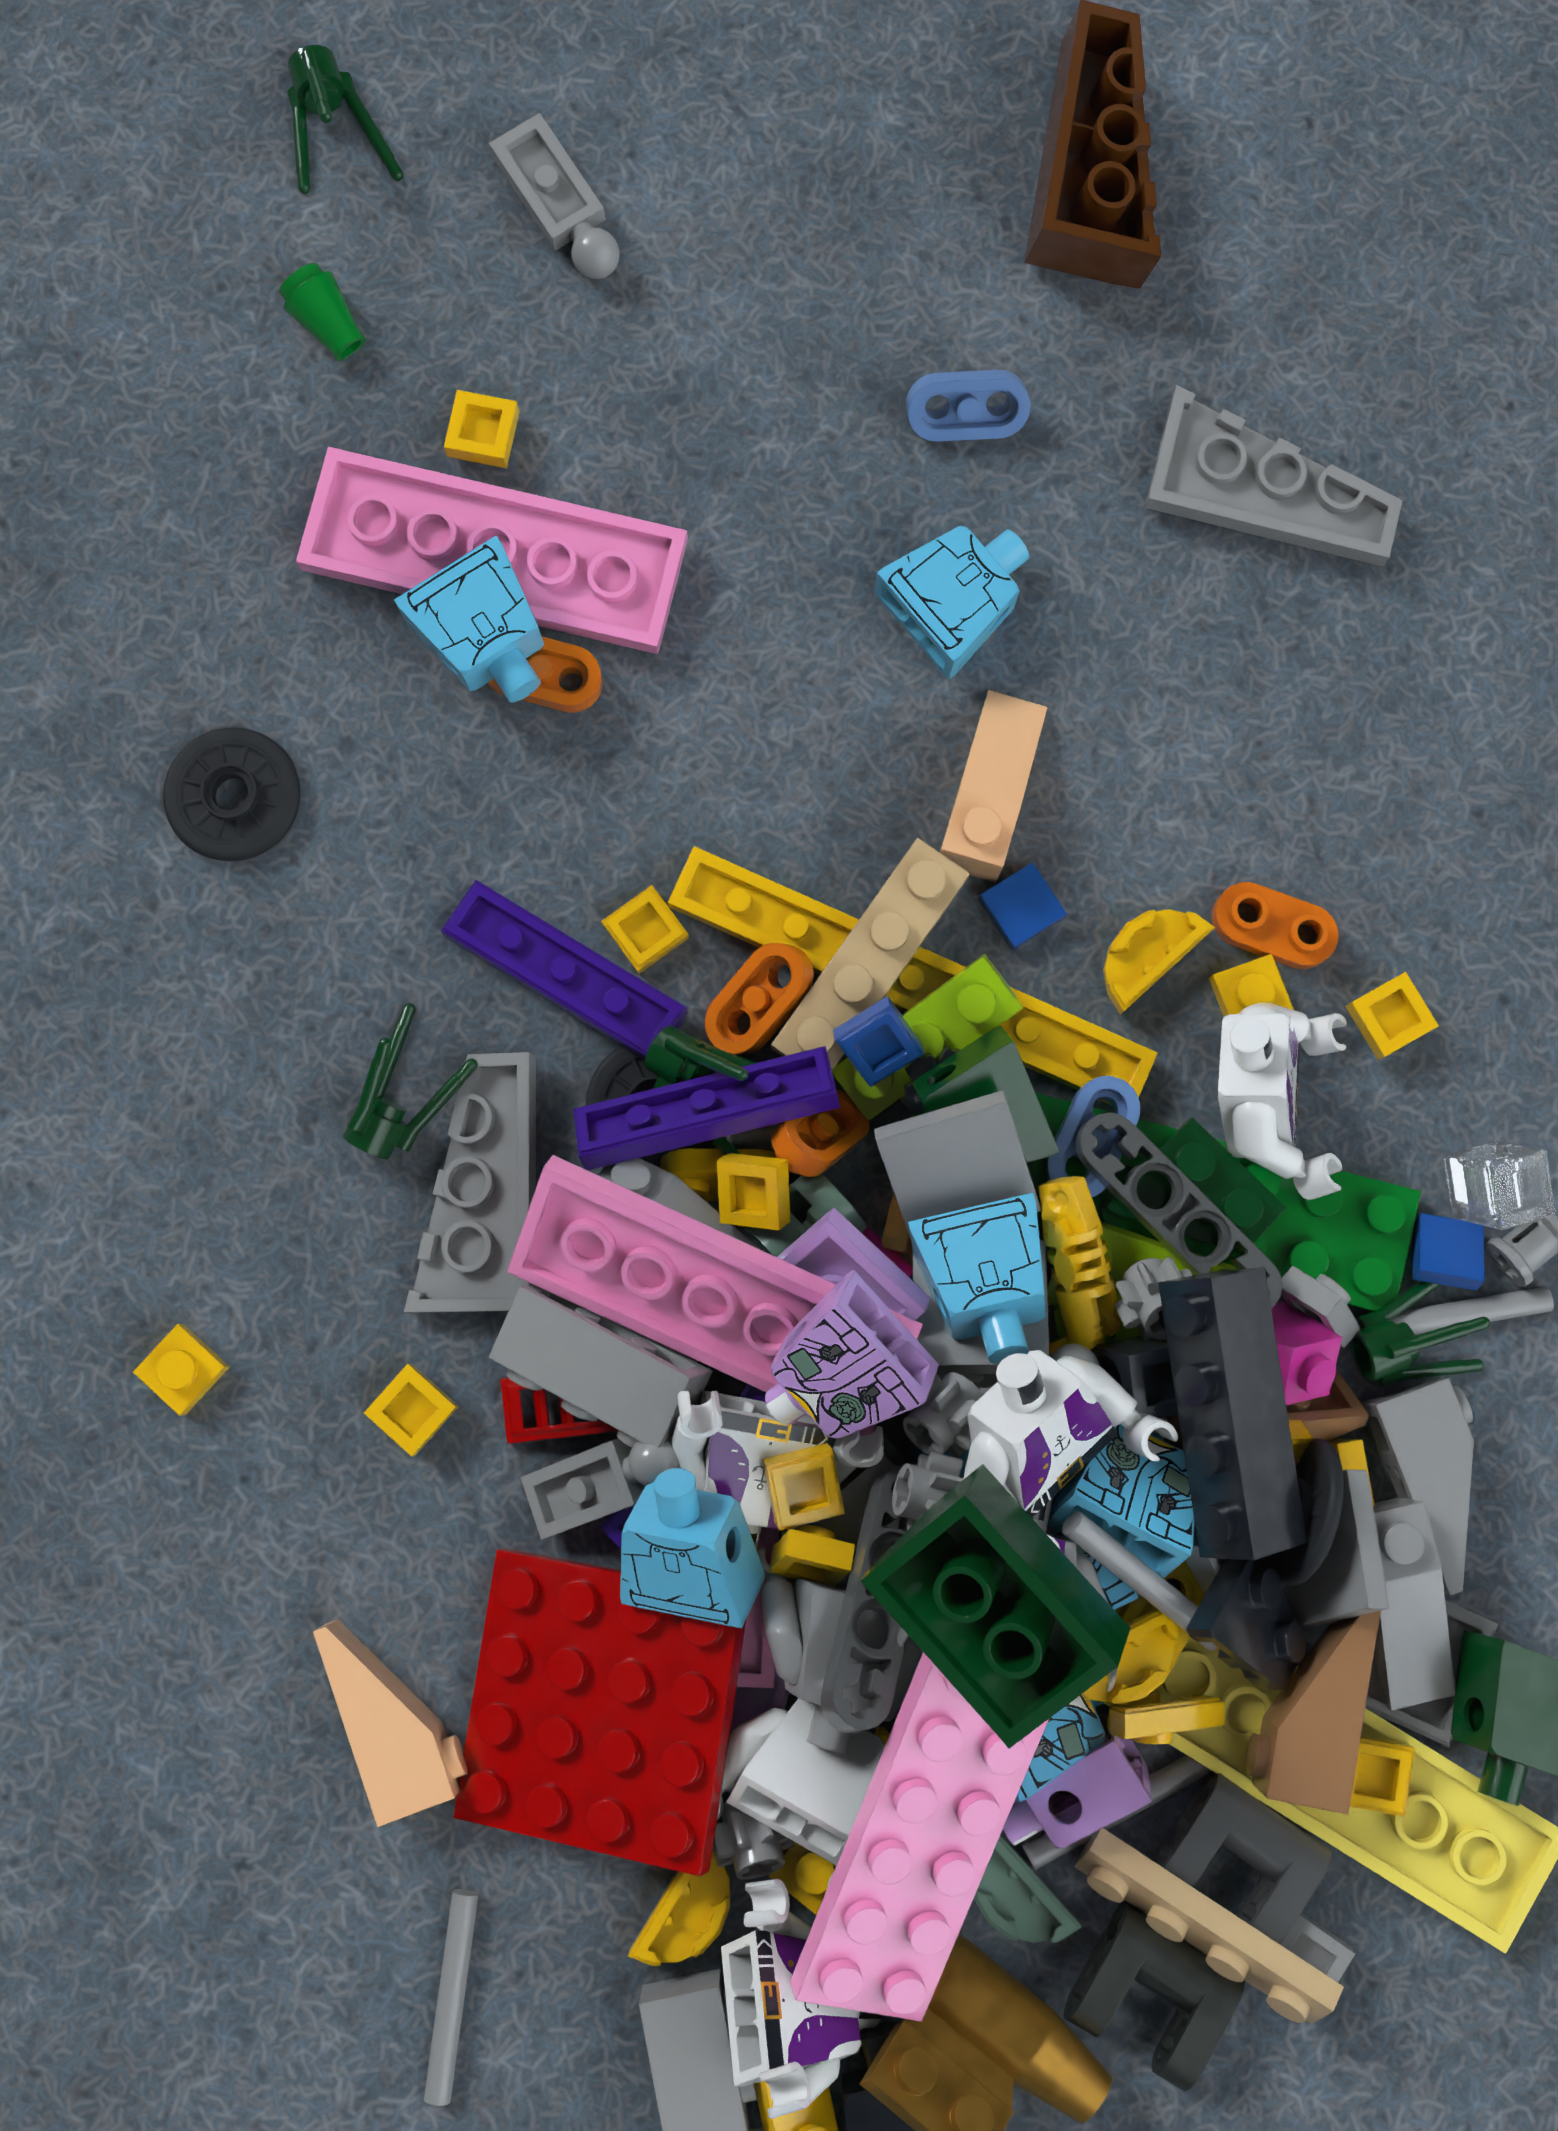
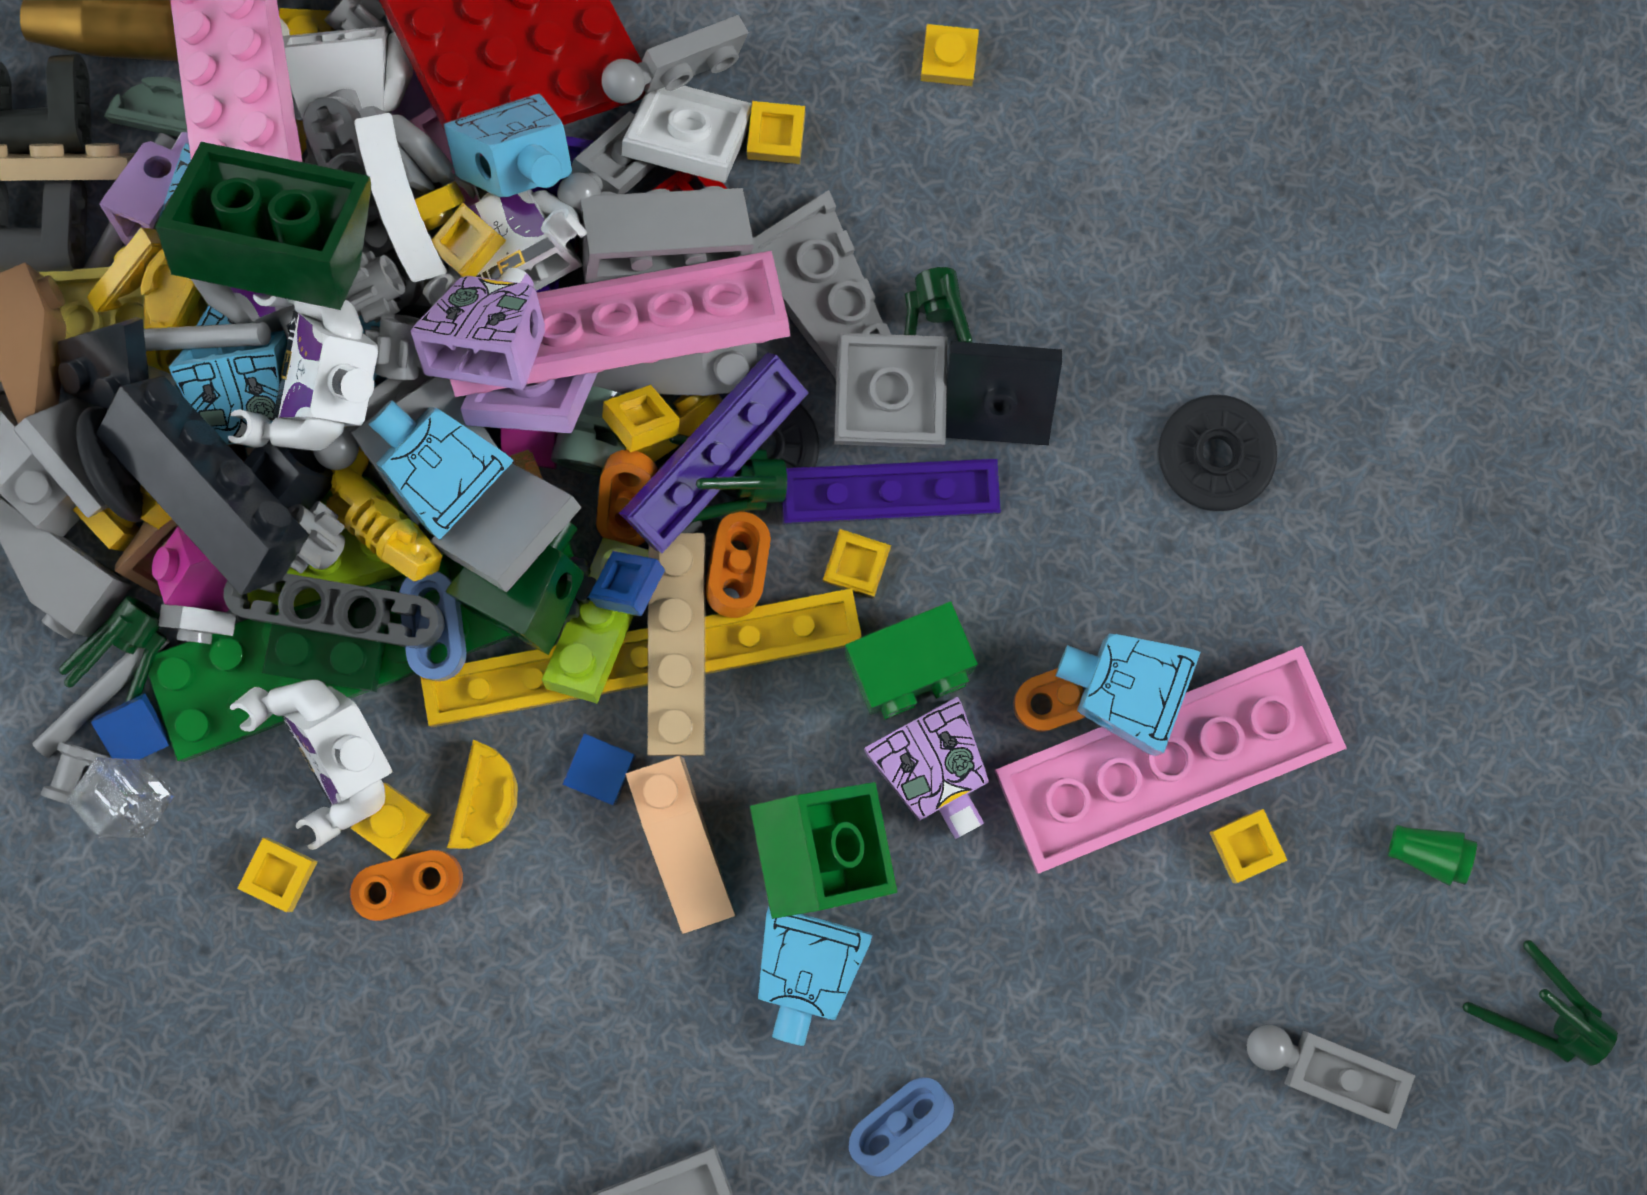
camera: 150 degrees right, 0 degrees up
none -> white sticker [354,113,447,282]
none -> light grey plate [602,15,749,103]
none -> white plate [621,86,752,183]
none -> green brick [750,782,898,919]
none -> light grey plate [834,333,948,448]
none -> green brick [845,601,978,720]
none -> lavender torso [864,697,989,839]
none -> black plate [946,341,1062,446]

